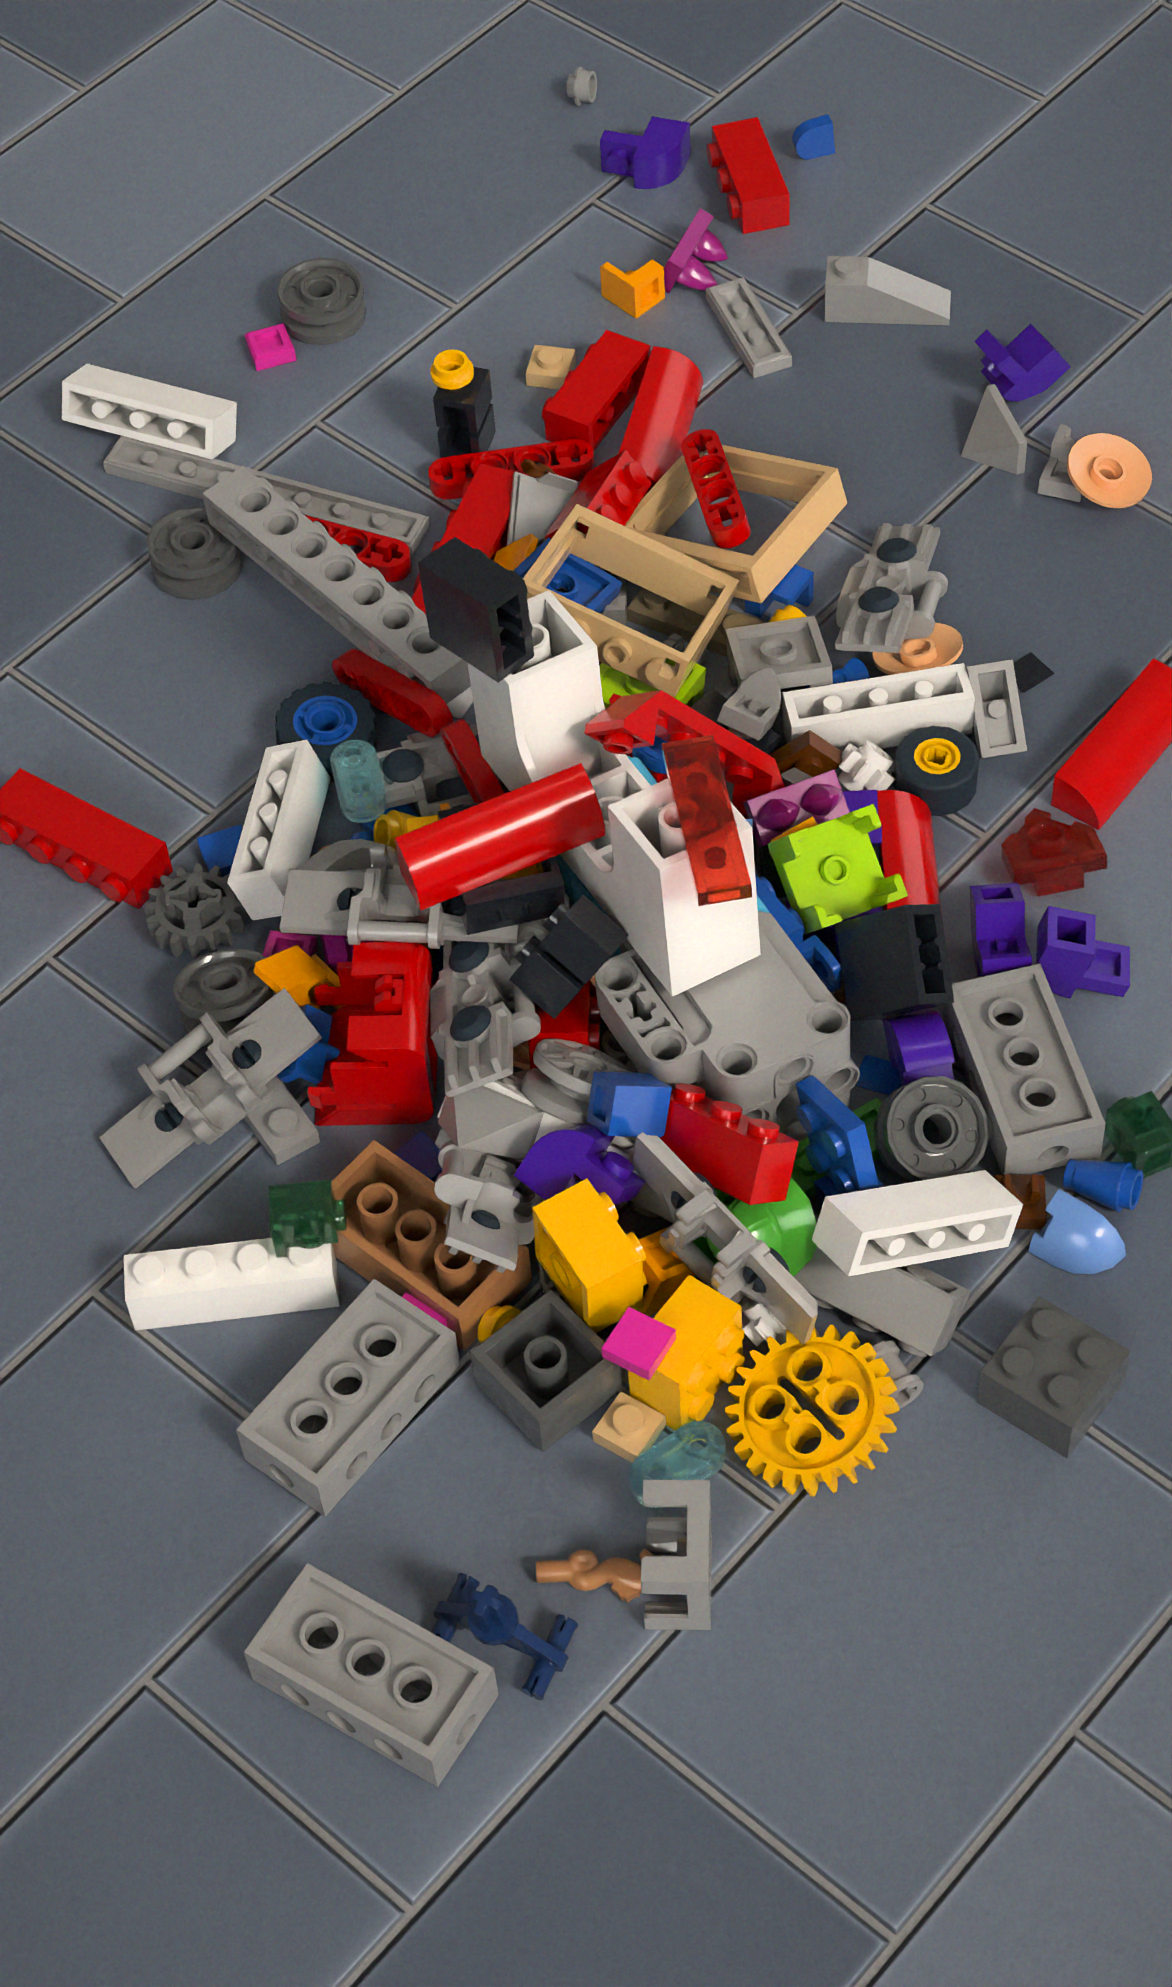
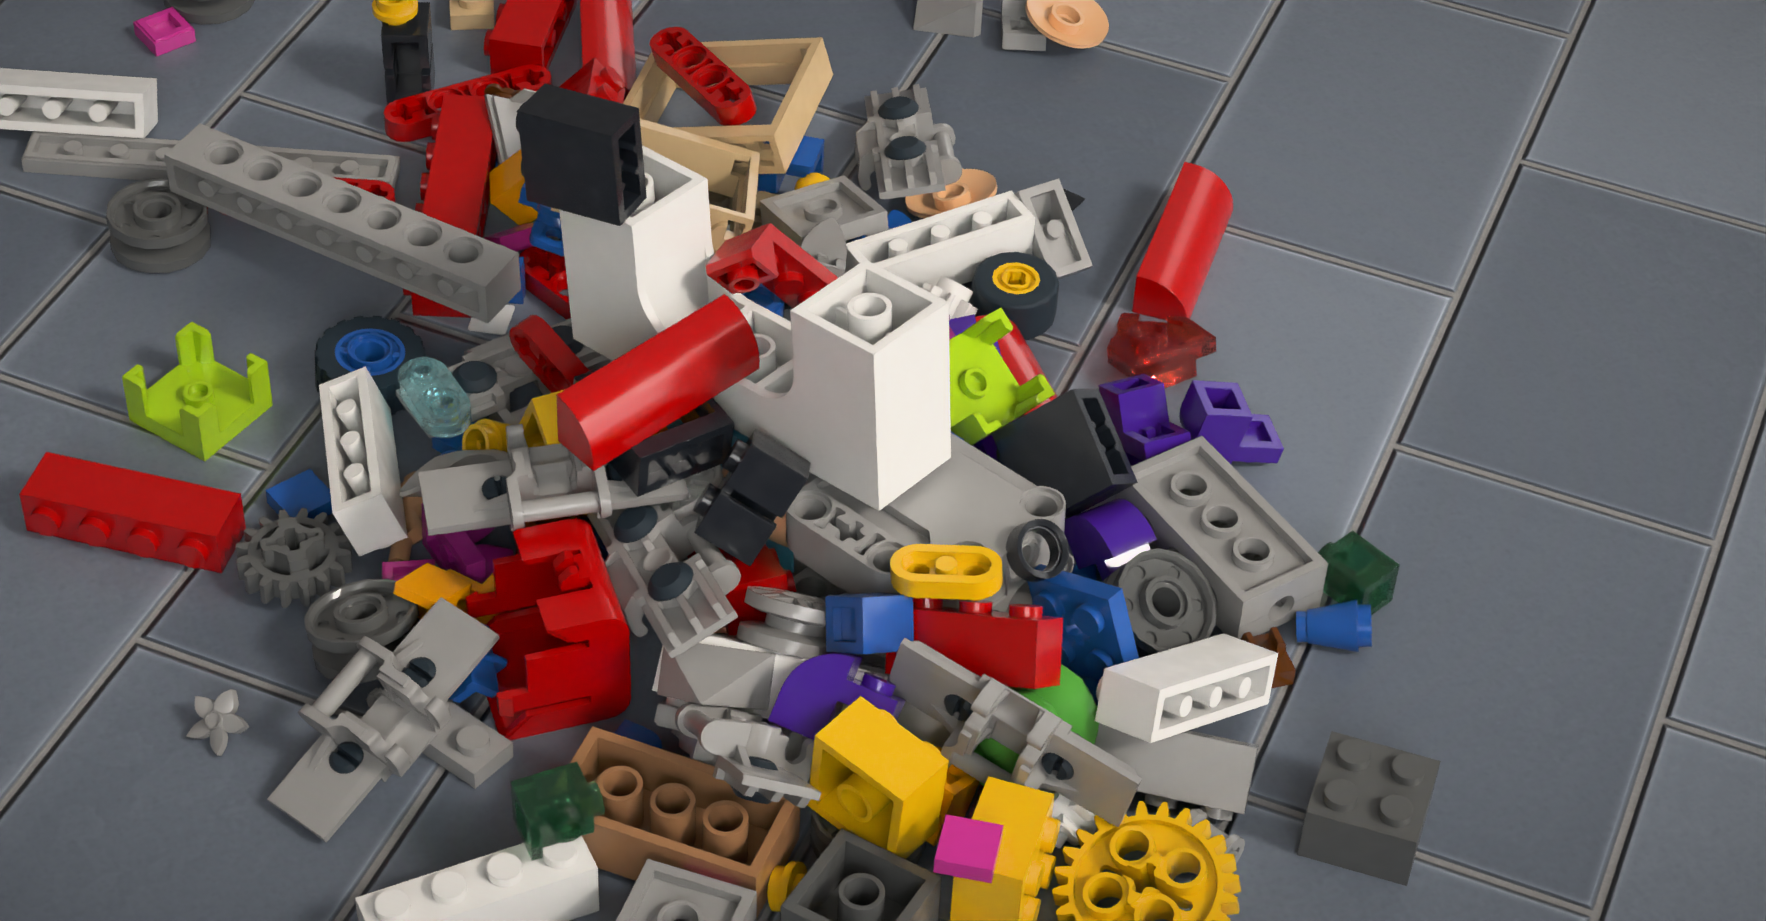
camera: 25 degrees left, 10 degrees down
red beam [332,648,453,738] -> none
clear red tile [662,735,752,906] -> none
medium blue brick [1028,1189,1126,1274] -> none
none -> lime panel [122,321,273,462]
none -> light grey plant [186,689,249,756]
none -> yellow plate [890,544,1003,601]
none -> black piece [1006,519,1069,582]

